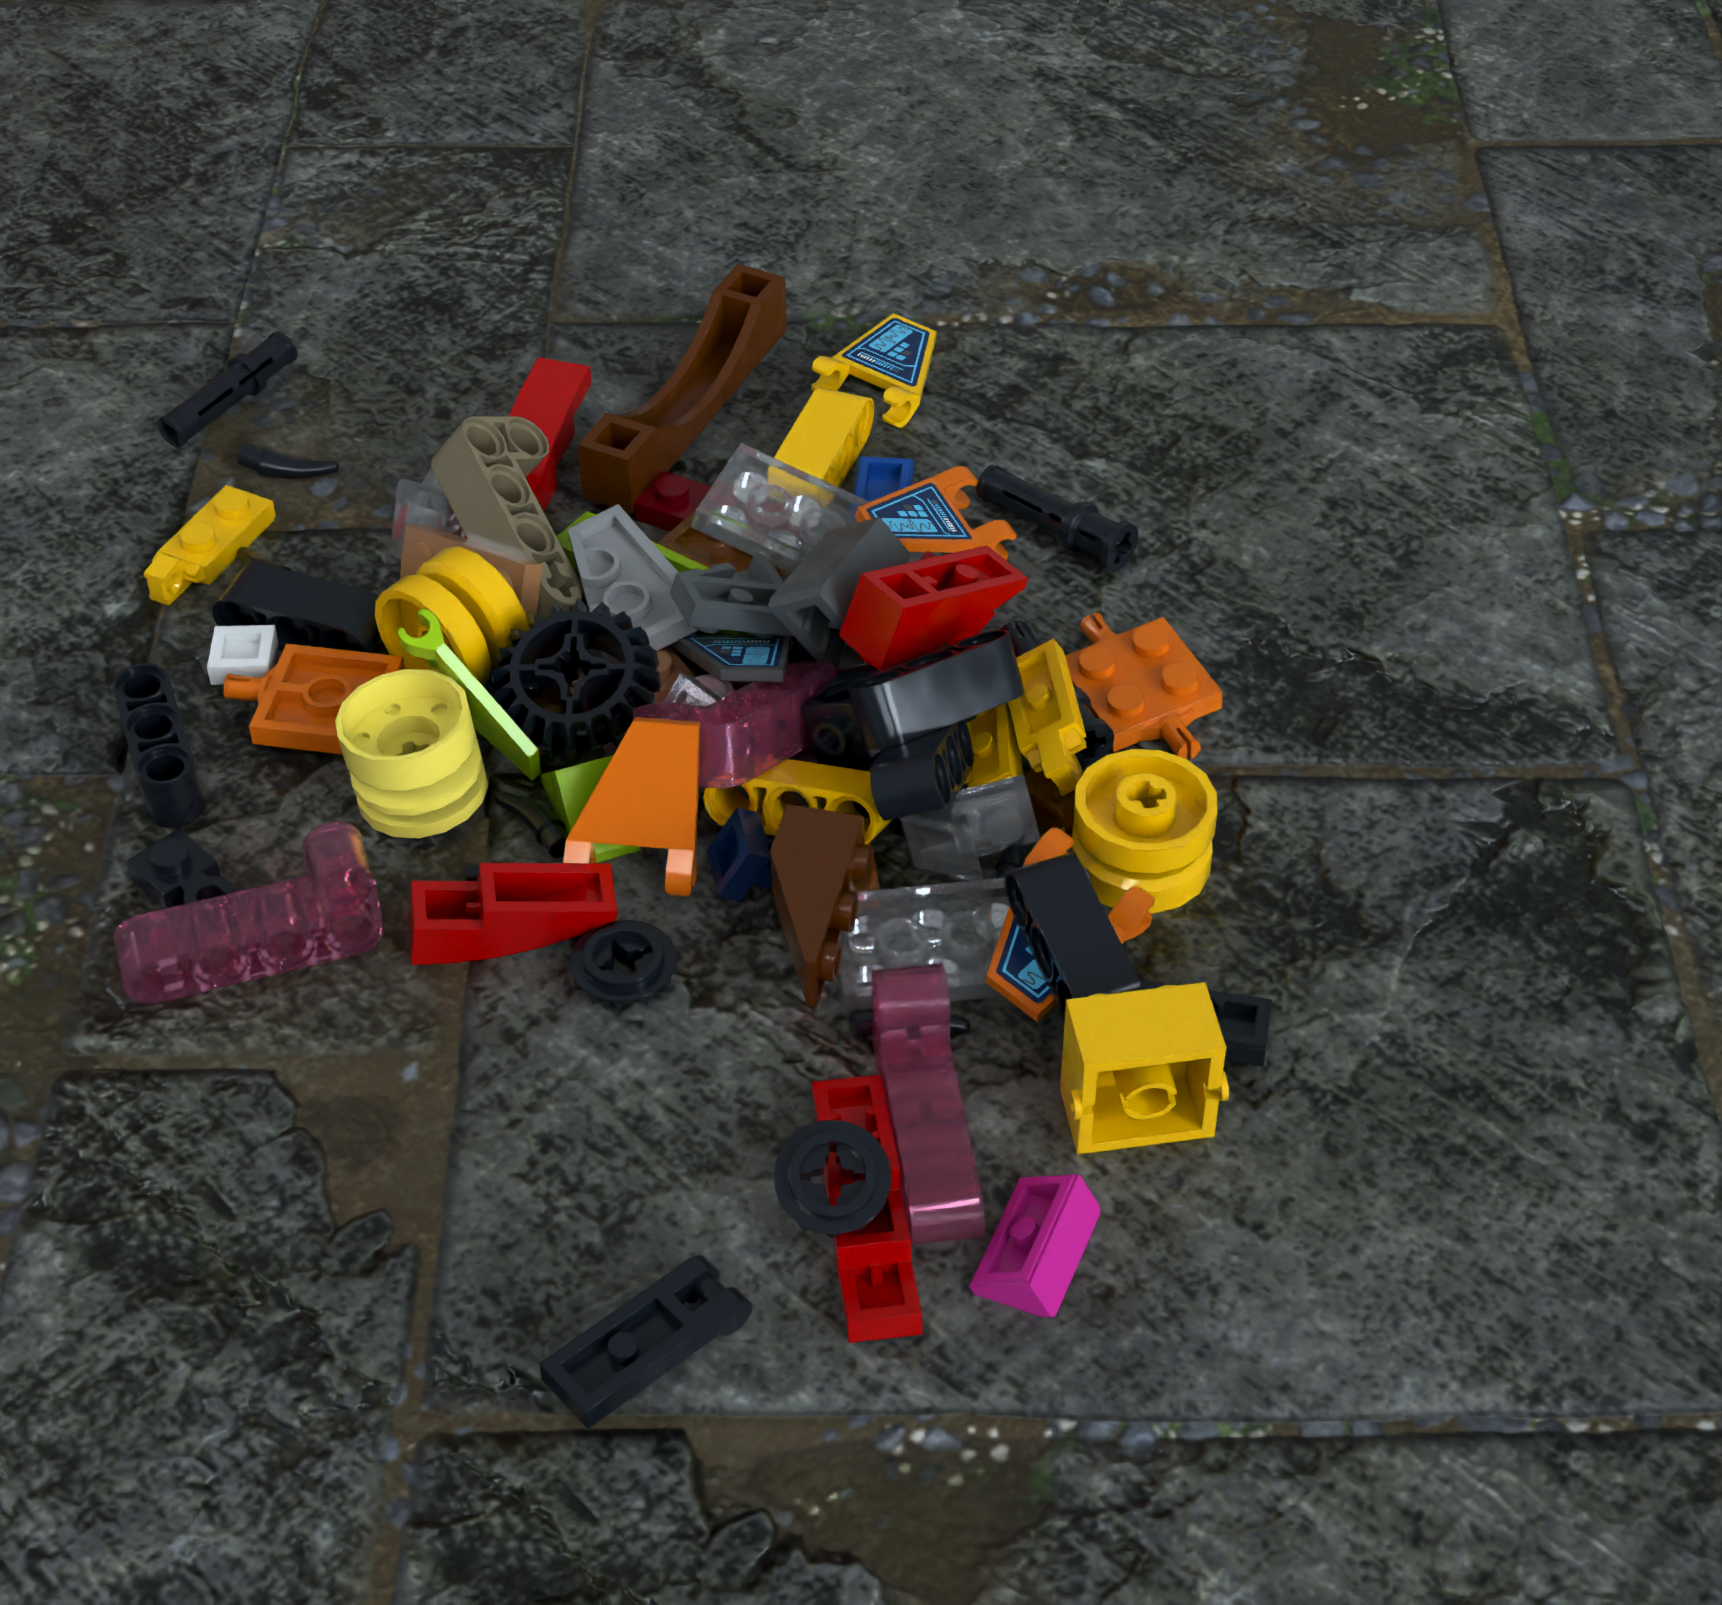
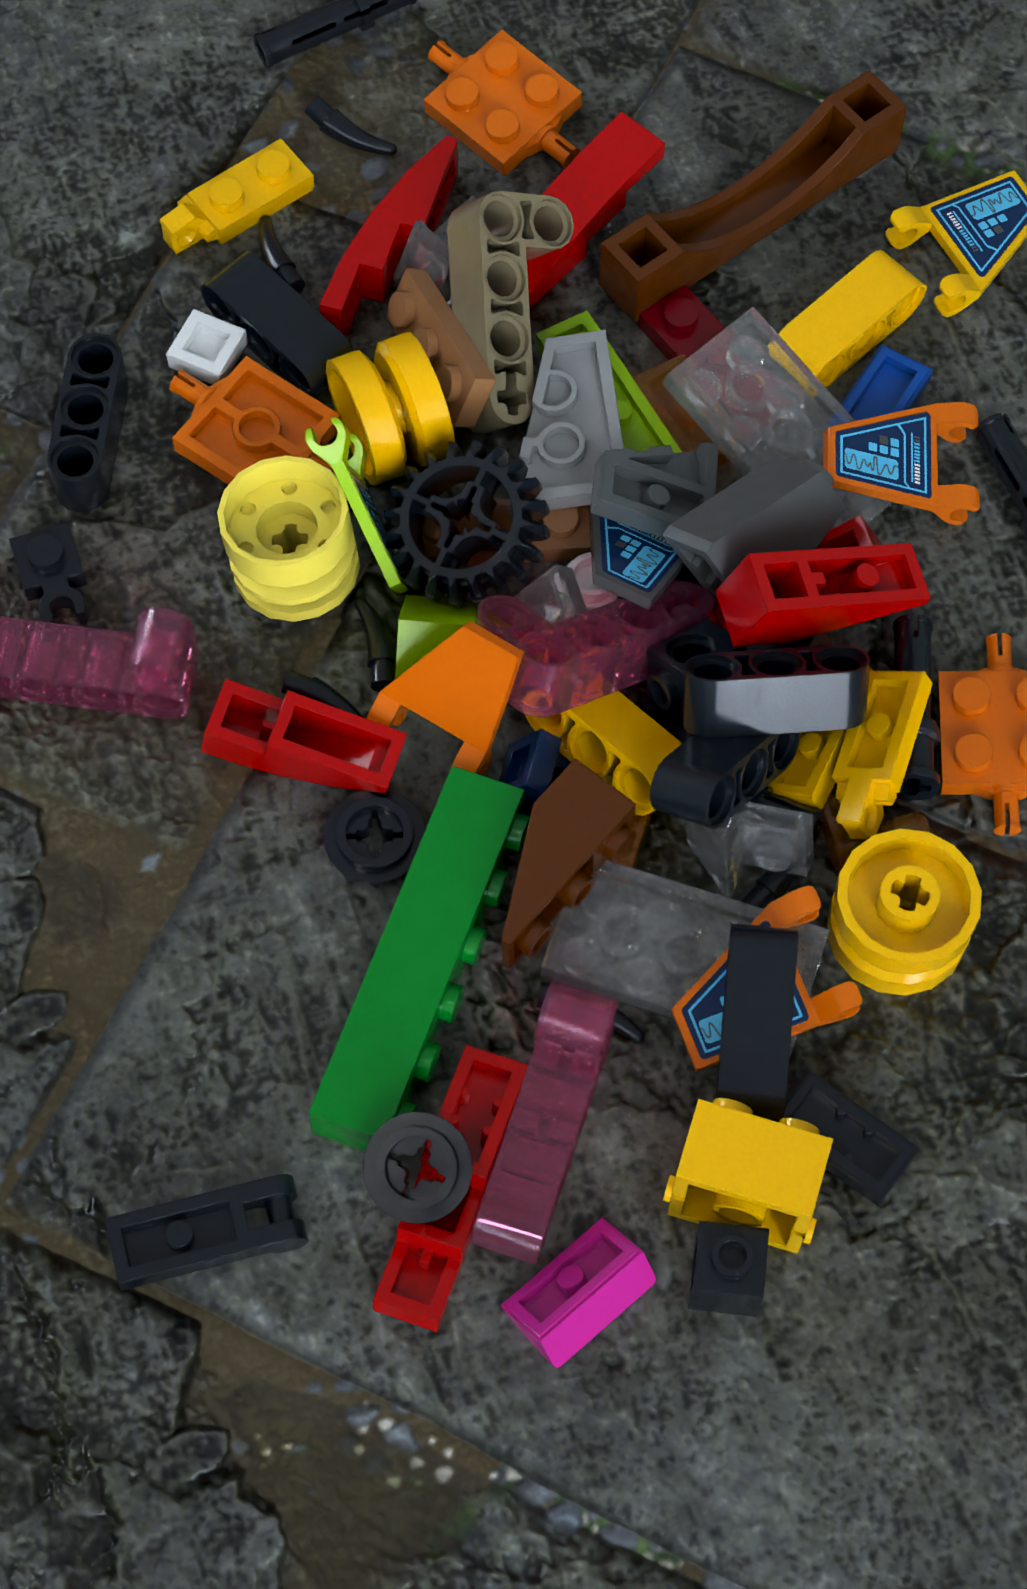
camera: 25 degrees right, 20 degrees up
none -> green brick [308,766,530,1152]
none -> red slope [319,135,458,339]
none -> orange plate [423,29,583,176]
none -> black brick [688,1221,769,1317]

